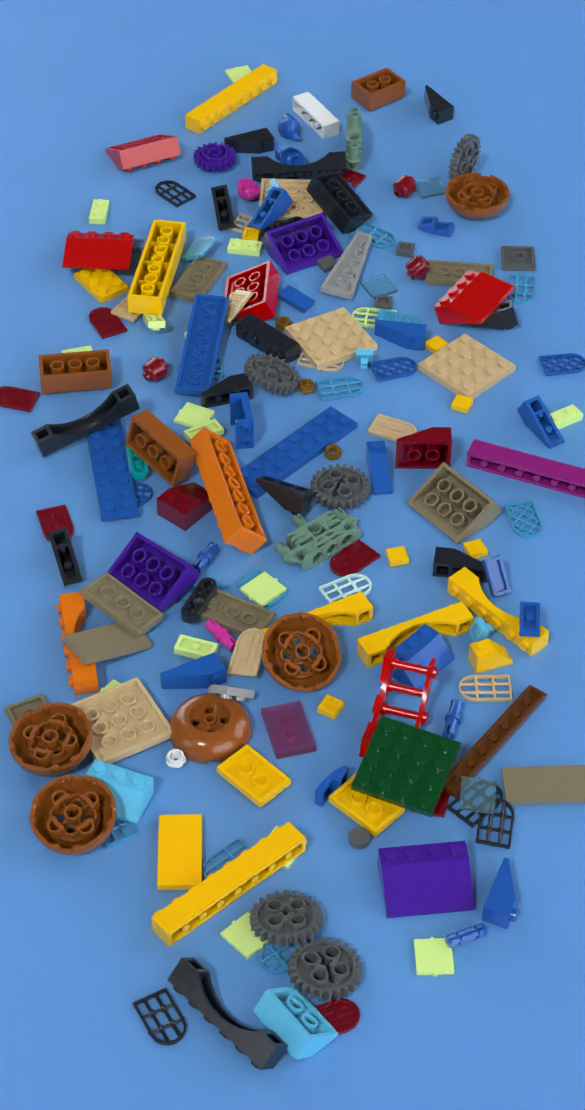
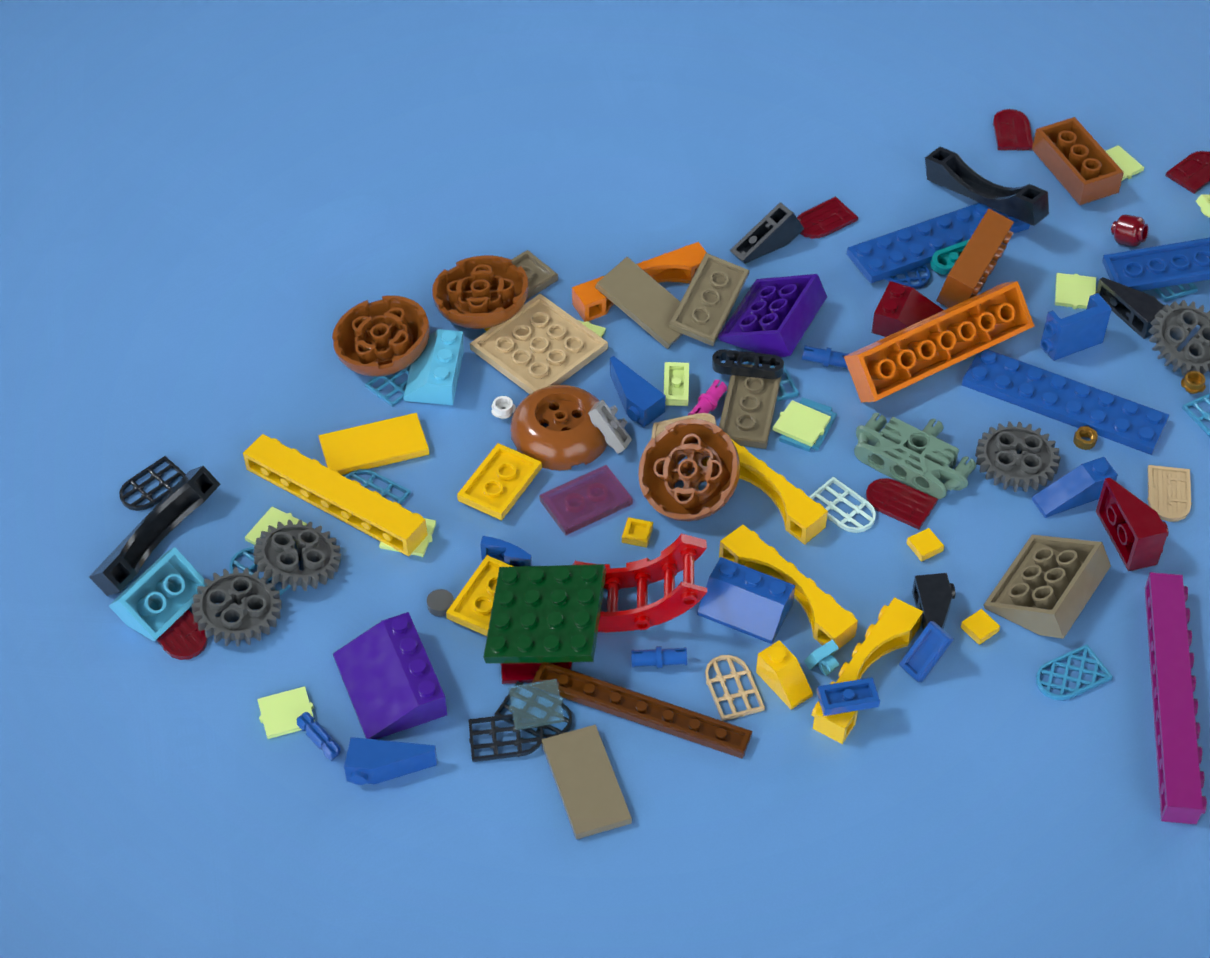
camera: 75 degrees right, 5 degrees up
yellowish green plate [184,418,224,443] -> none
black slope [256,476,313,516] -> none

